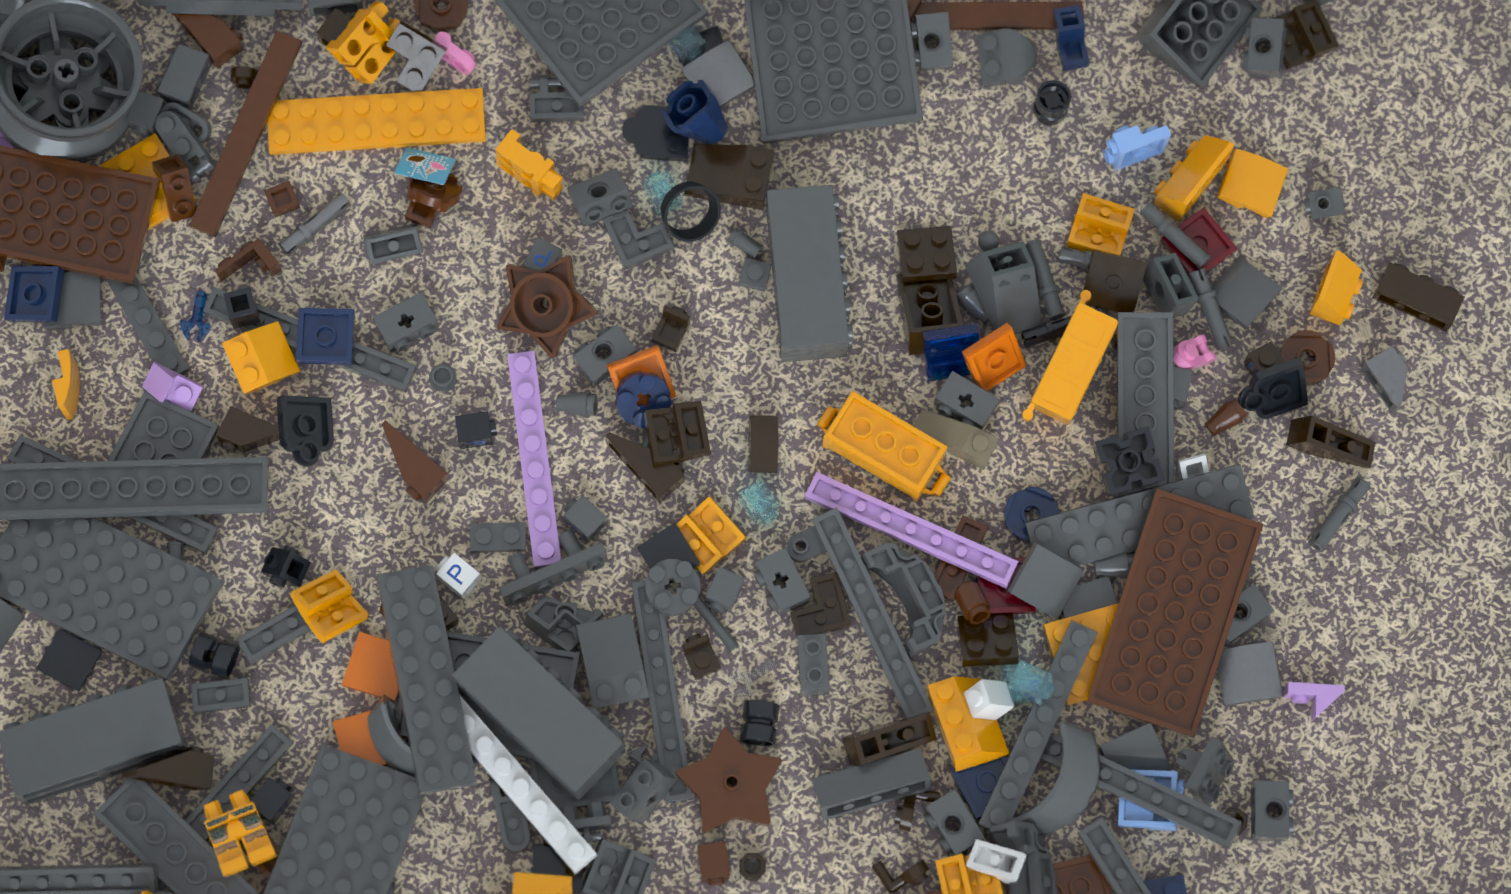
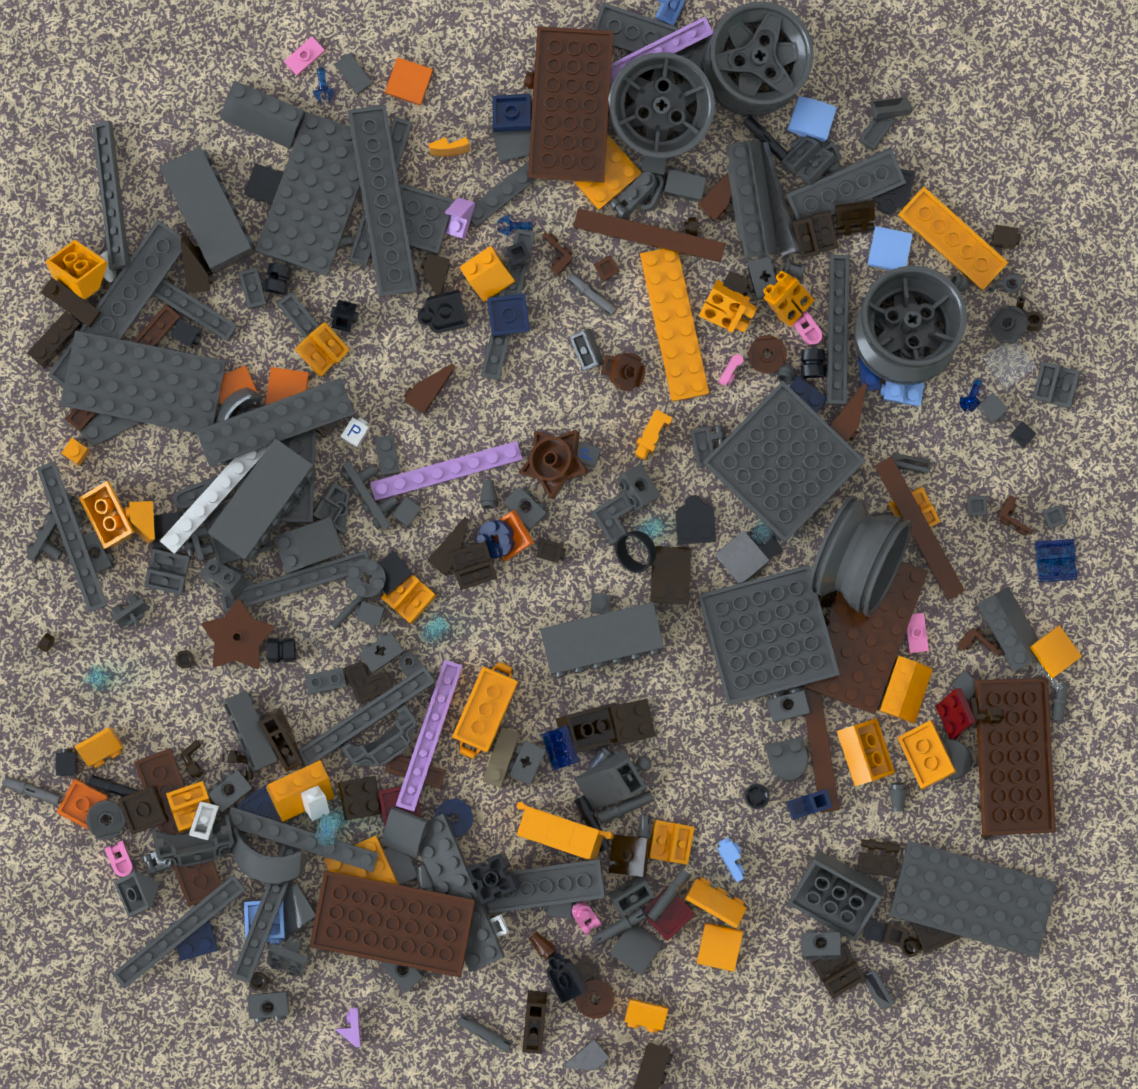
camera: 85 degrees right, 10 degrees up
reddish brown bracket [152,154,196,222] -> none
light orange hips [204,790,277,878] -> none
dark grey brick [373,292,439,352] -> none
plate [386,20,447,92] -> none
medium azure sticker [394,147,456,185] -> none
dark grey plate [429,365,457,392] -> none
black brick [455,411,497,449] -> none
dark blue cone [661,80,728,144] -> none
dark brown bracket [682,634,721,680] -> none
reddish brown brick [697,841,730,886] -> none
dark grey pin [727,228,764,260] -> none
dark brown slope [748,415,778,473] -> none
reddish brown brick [954,581,991,624] -> none
orange tile [962,323,1027,391] -> none
flat silver slope [1217,642,1284,706] -> none
dark grey brick [1304,187,1346,220] -> none

